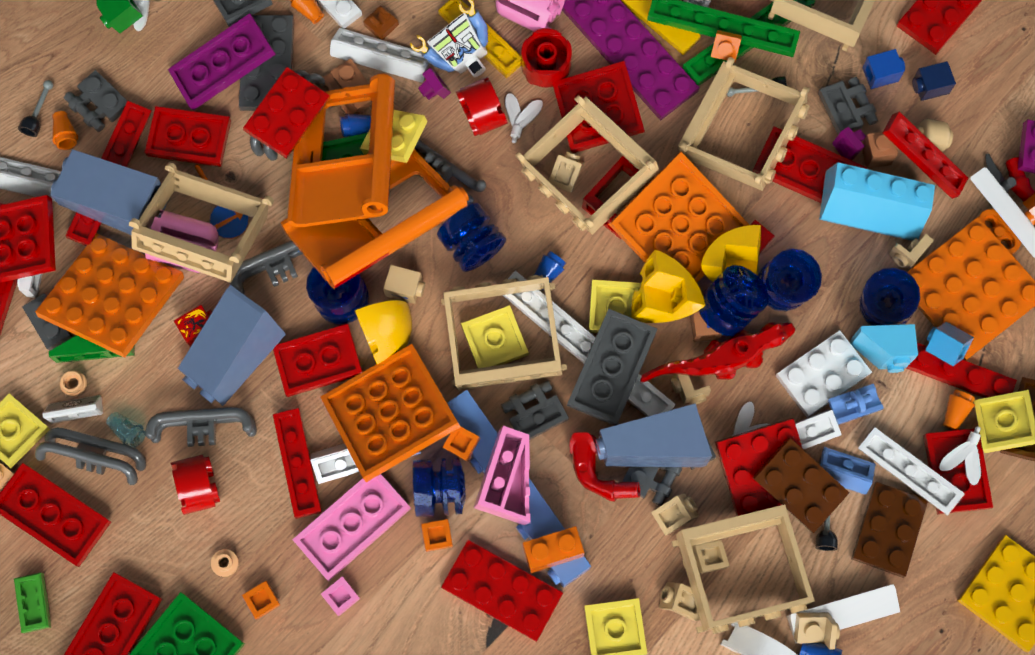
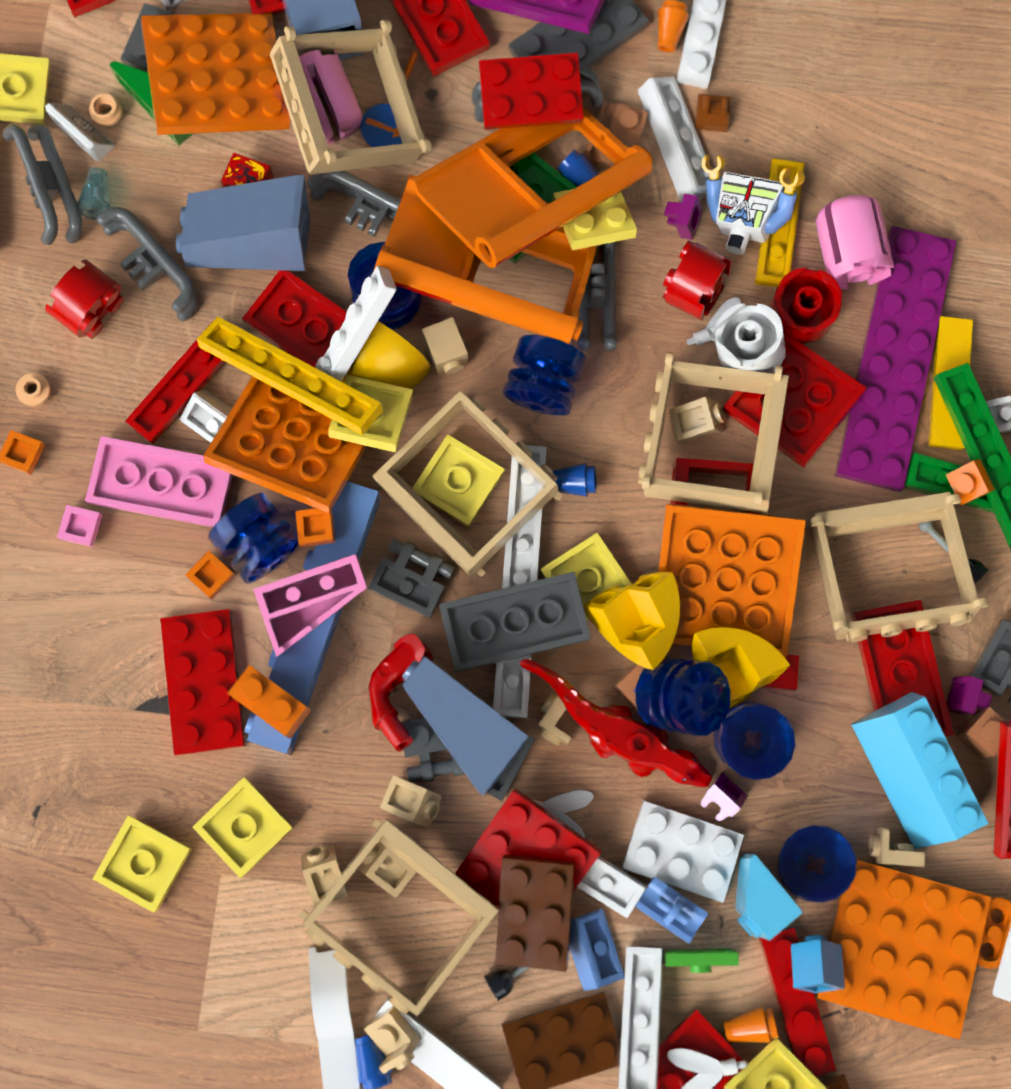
camera: 50 degrees right, 5 degrees up
none -> yellow plate [197,316,383,436]
none -> white plate [315,265,396,381]
none -> light yellow plate [328,375,413,452]
none -> bright green plate [663,948,739,973]
none -> tile [701,772,748,821]
none -> white brick [715,303,786,374]

